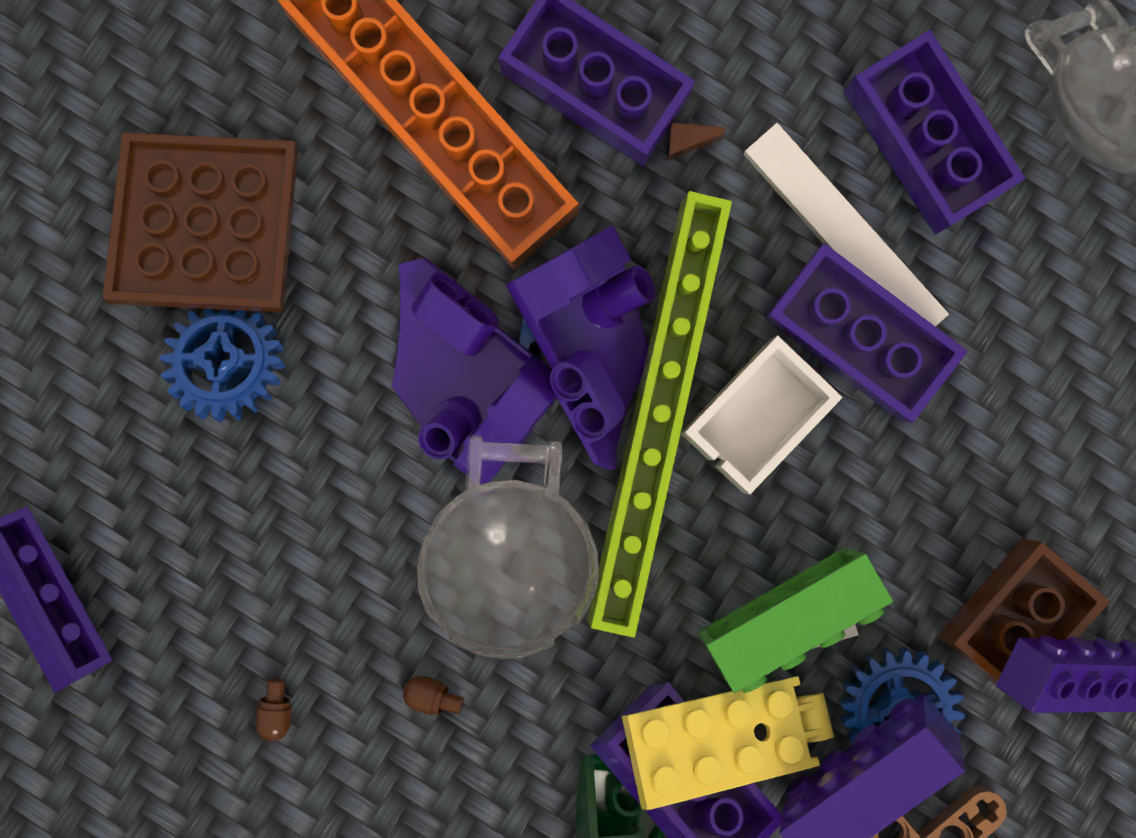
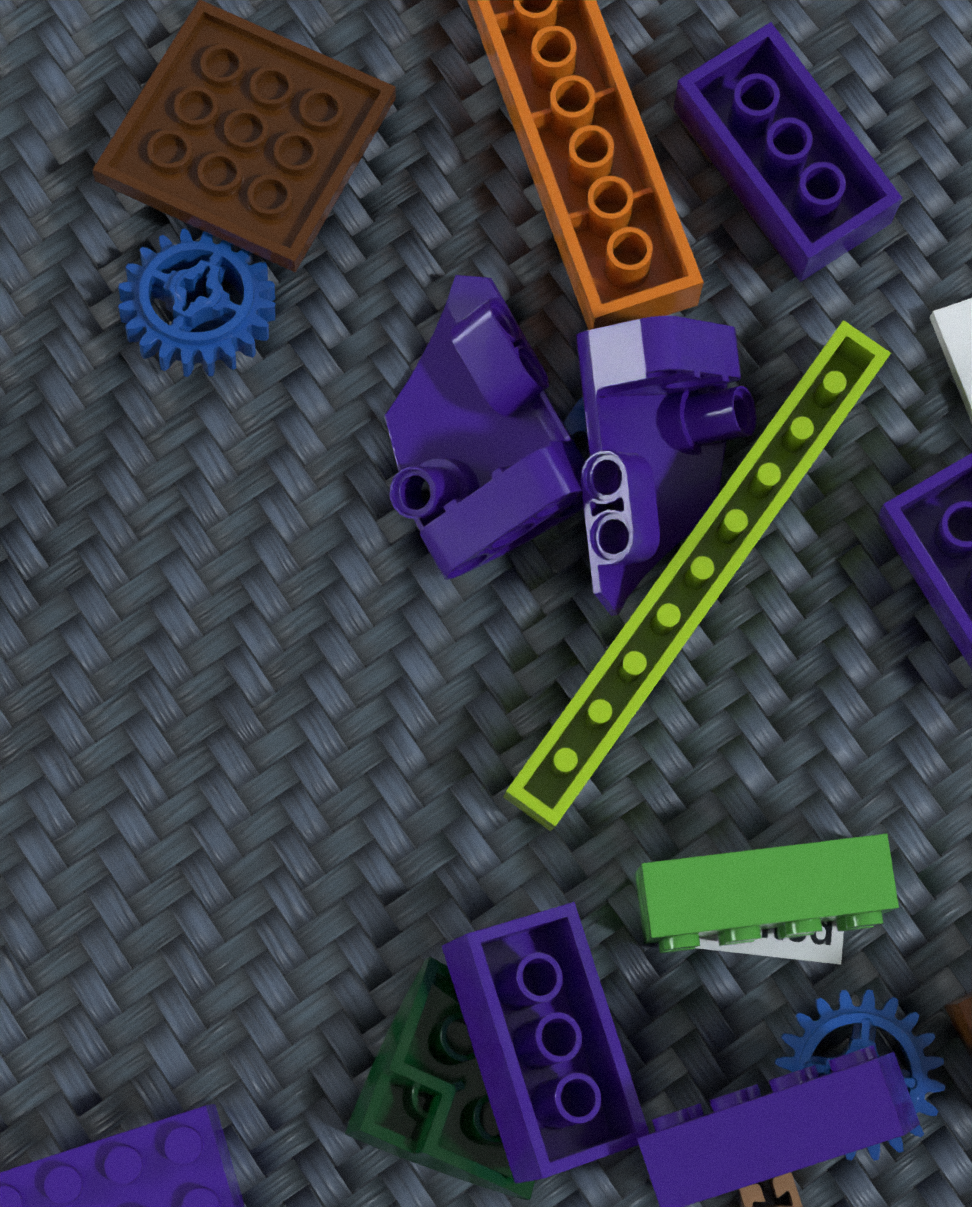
camera: 30 degrees right, 10 degrees down
reddish brown cylinder [255,678,292,741] -> none
reddish brown cylinder [403,676,464,716] -> none
clear windscreen [417,436,599,659] -> none
light yellow hinge [622,676,834,810] -> none
reddish brown piece [667,123,725,161] -> none
white piece [680,336,843,494] -> none

